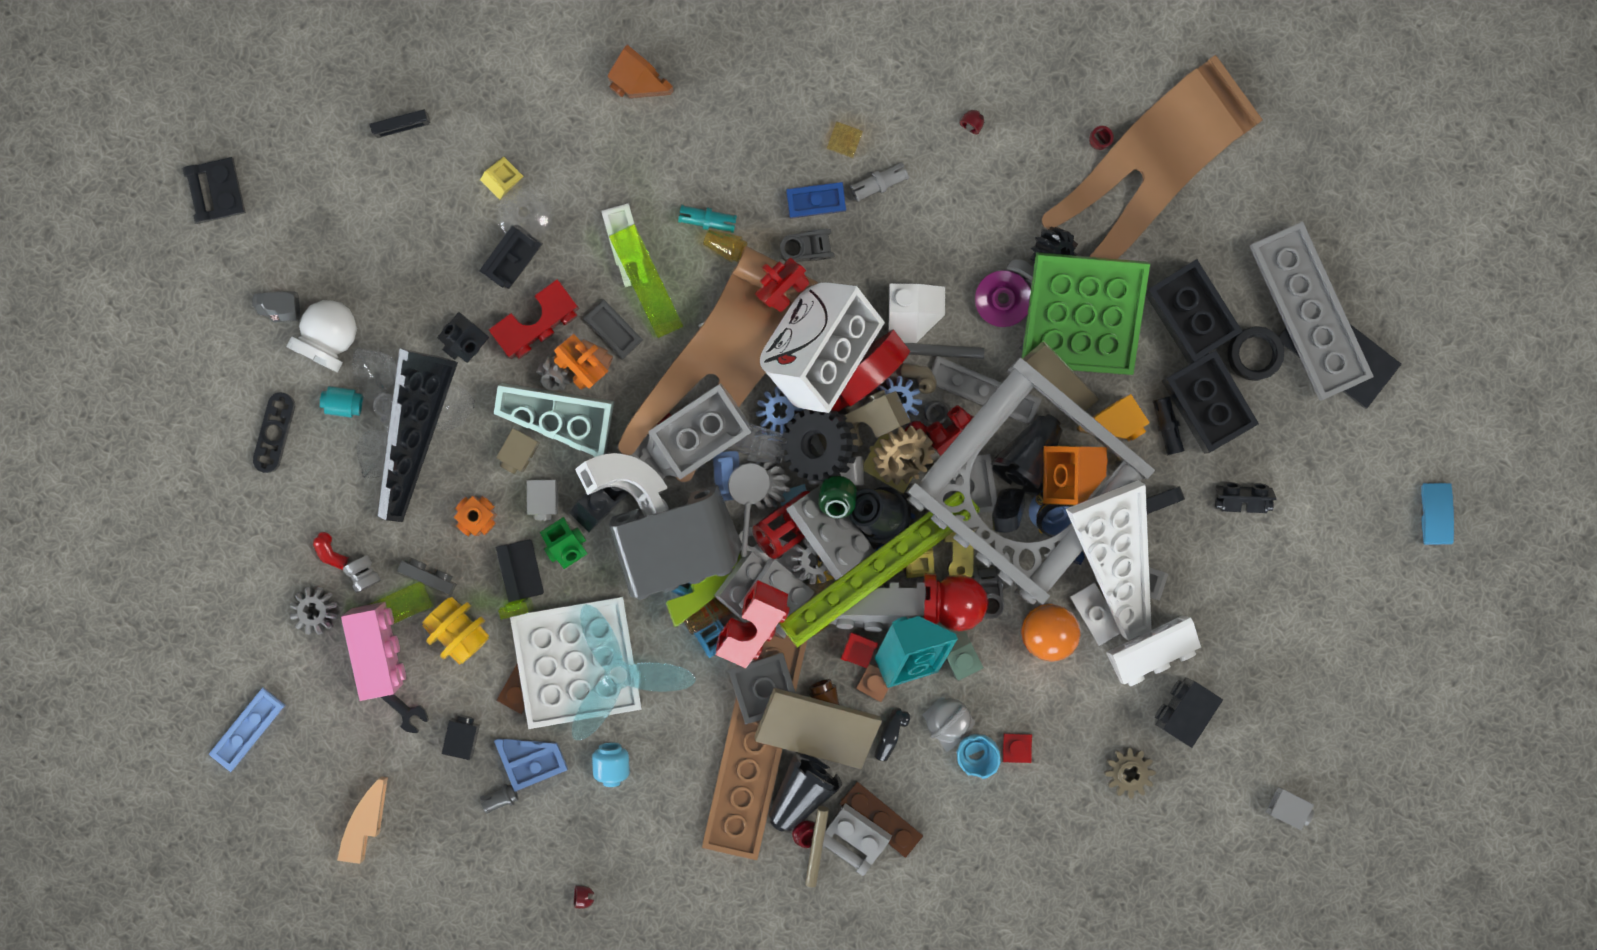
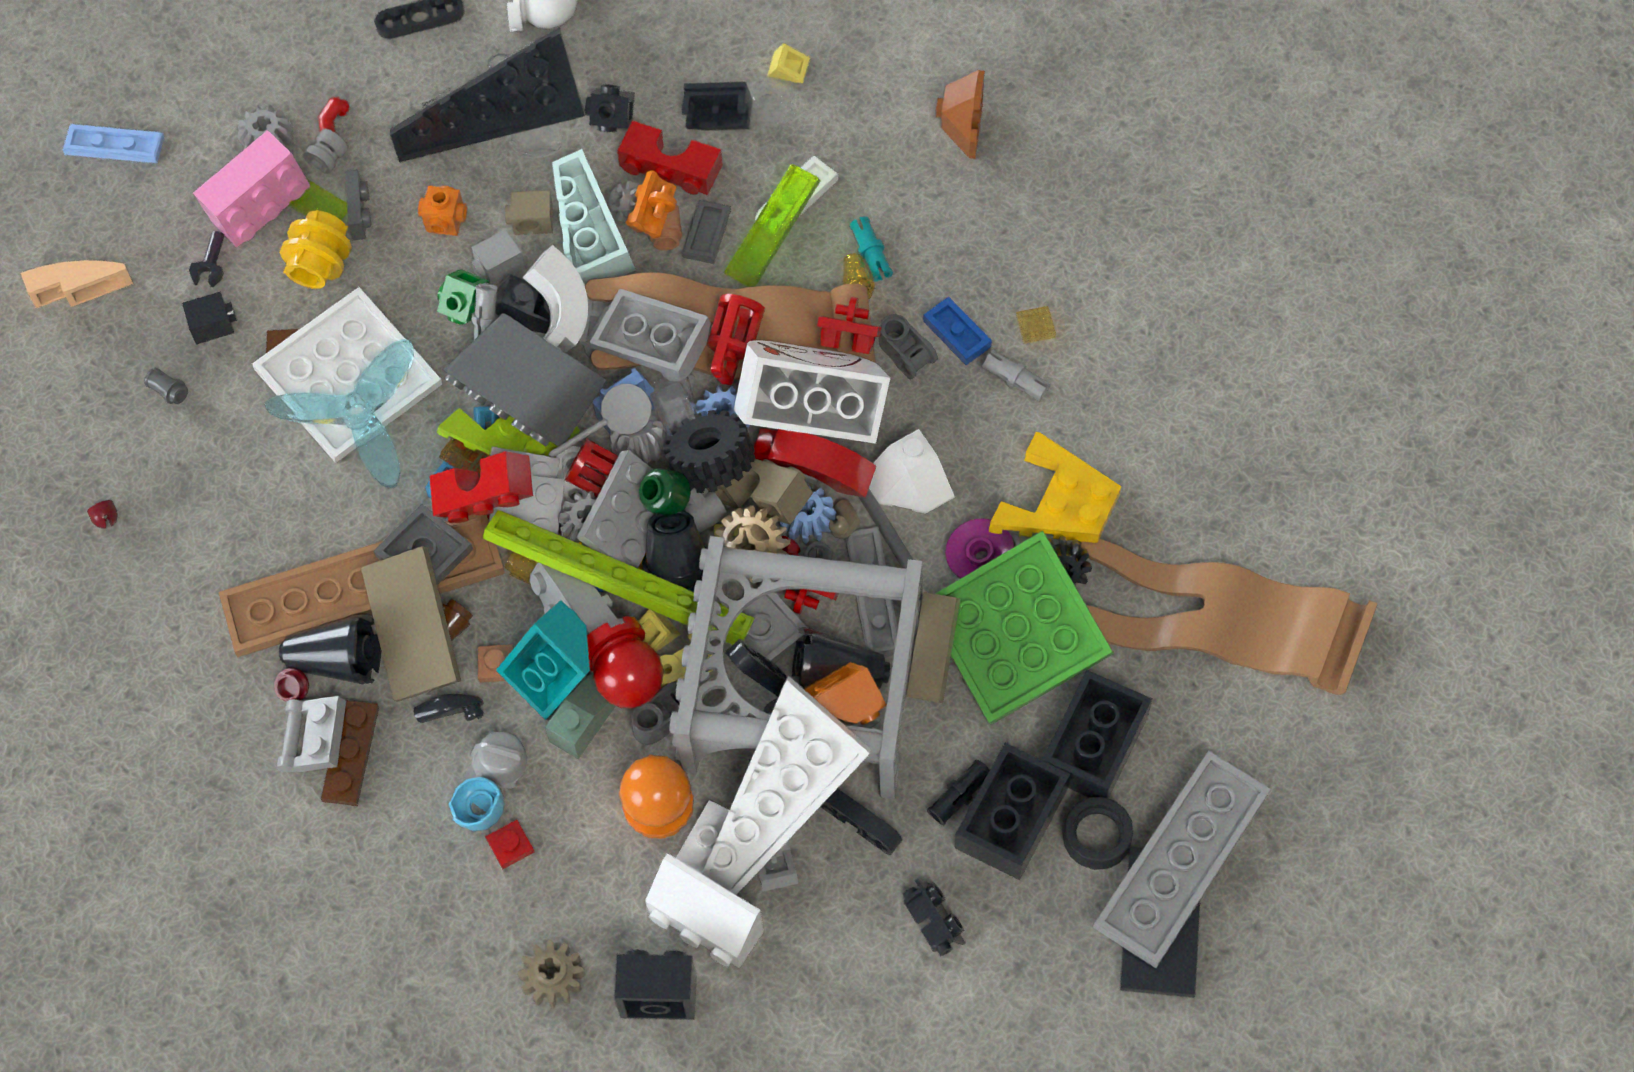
camera: 65 degrees right, 25 degrees down
teal brick [320,386,363,418] -> none
medium blue wing [494,738,568,792] -> none
black panel [496,539,544,602] -> none
clear neon green tile [498,597,534,620] -> none
medium azure head [592,743,630,787] -> none
dark tan bar [805,806,829,887] -> none
red panel [840,632,878,669] -> none
dark red hinge [959,110,985,135] -> none
light orange slope [1076,394,1150,442] -> none
dark red hinge [1089,126,1114,150] -> none
none -> light grey pin [471,283,498,341]
none -> red piece [707,294,765,386]
none -> yellow wing [989,431,1122,543]

